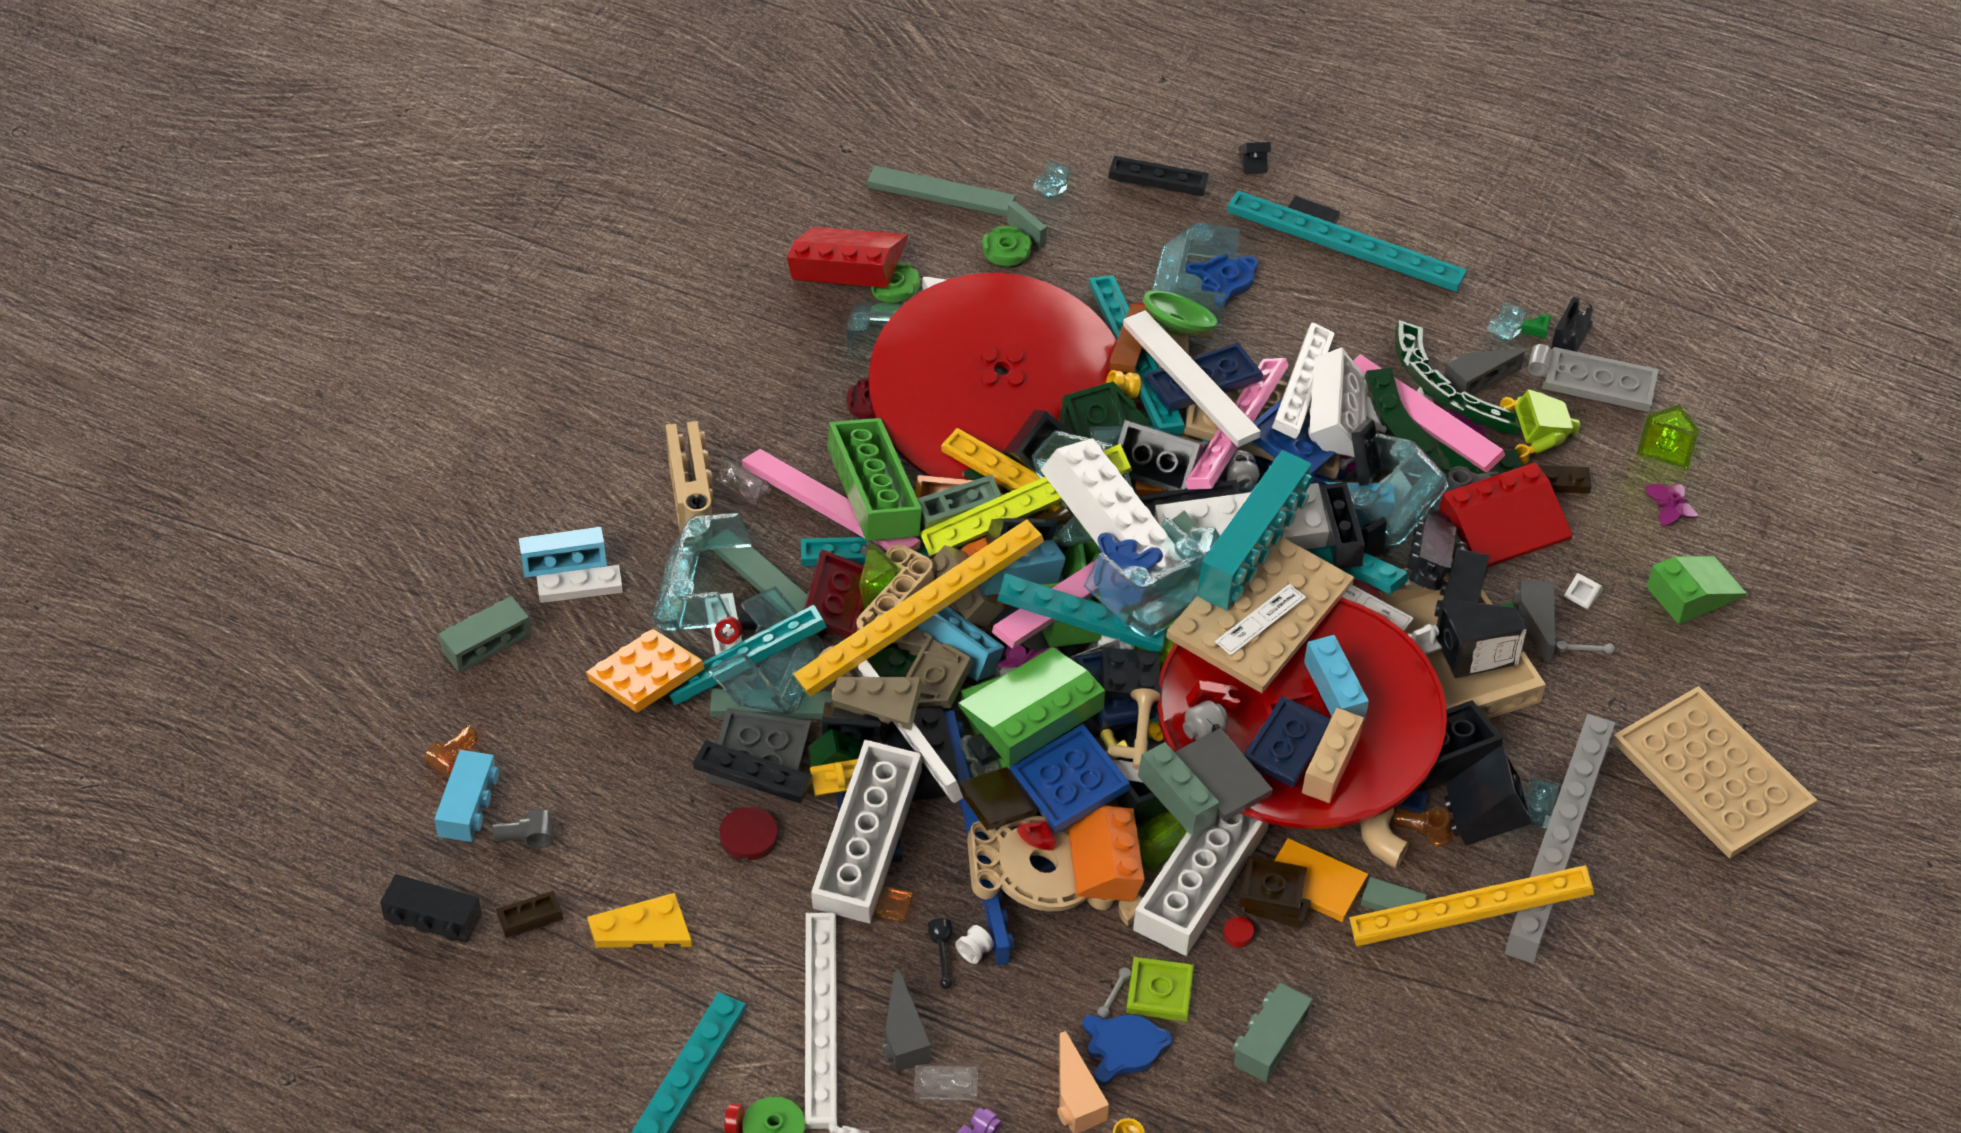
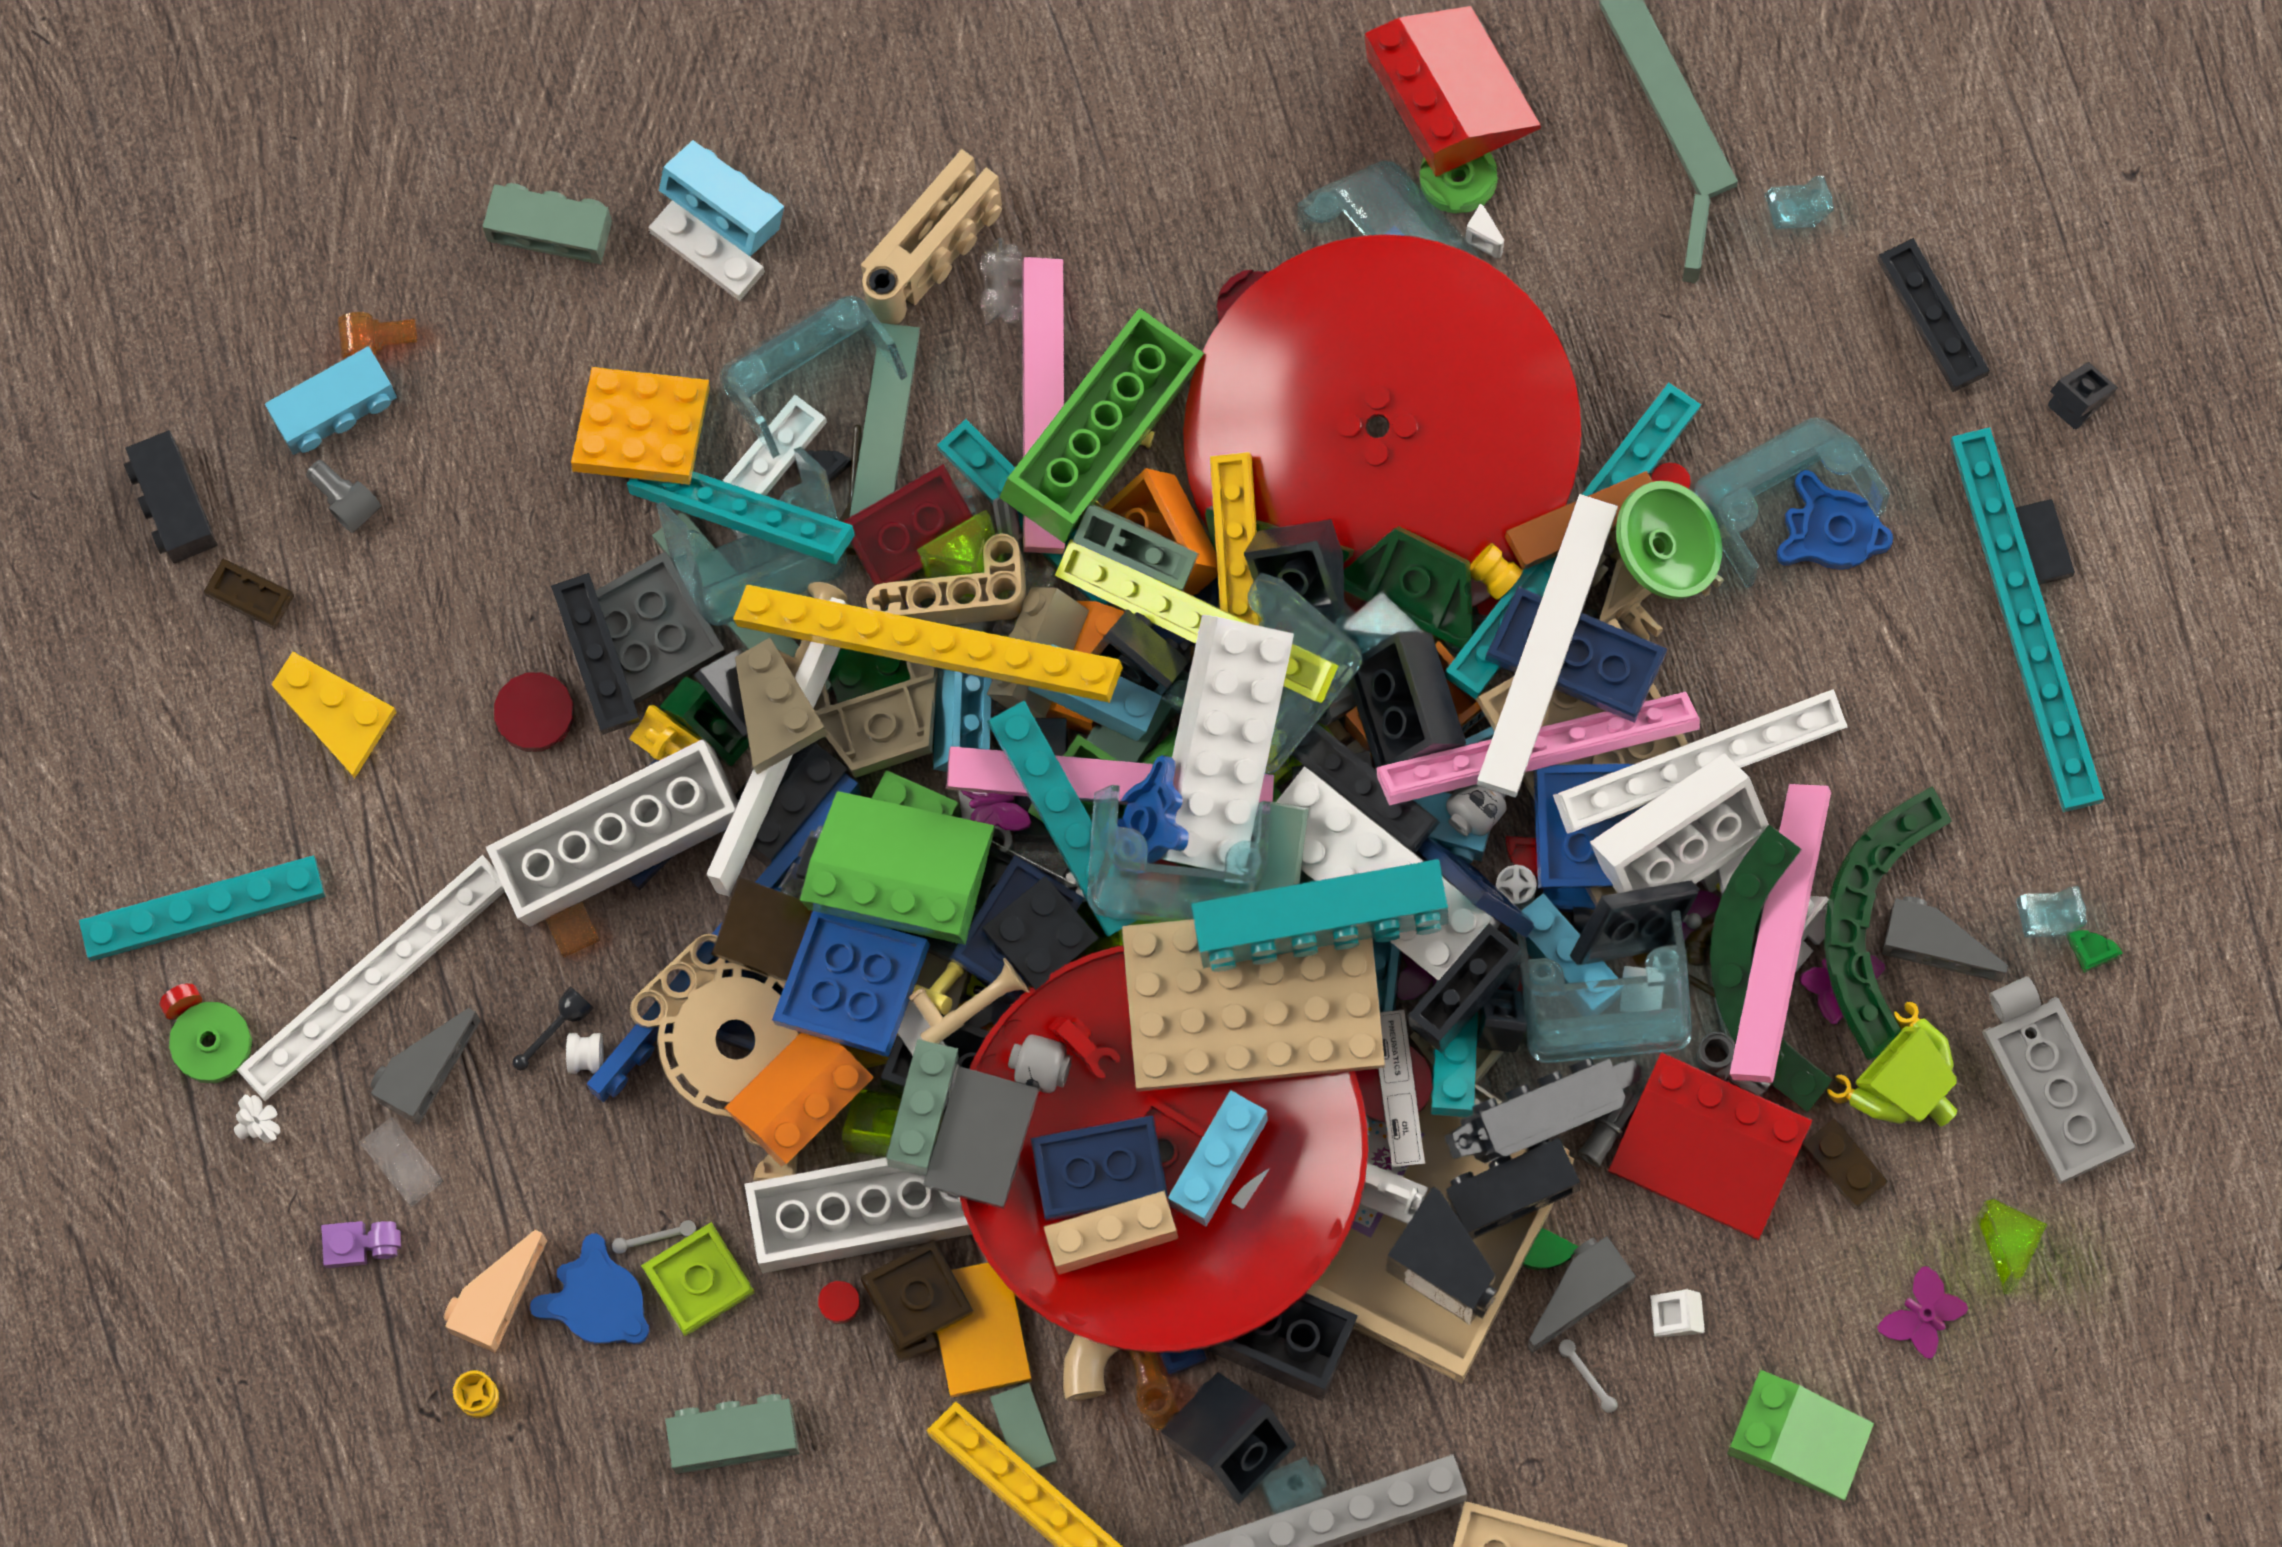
camera: 55 degrees right, 25 degrees up
red bush [714,616,742,644] -> none
bright green plate [982,226,1032,266] -> none
red tile [1017,820,1057,850] -> none
clear light blue bracket [1189,527,1220,565] -> none
white sticker [1215,584,1306,655] -> none
black hinge [1551,297,1593,352] -> none

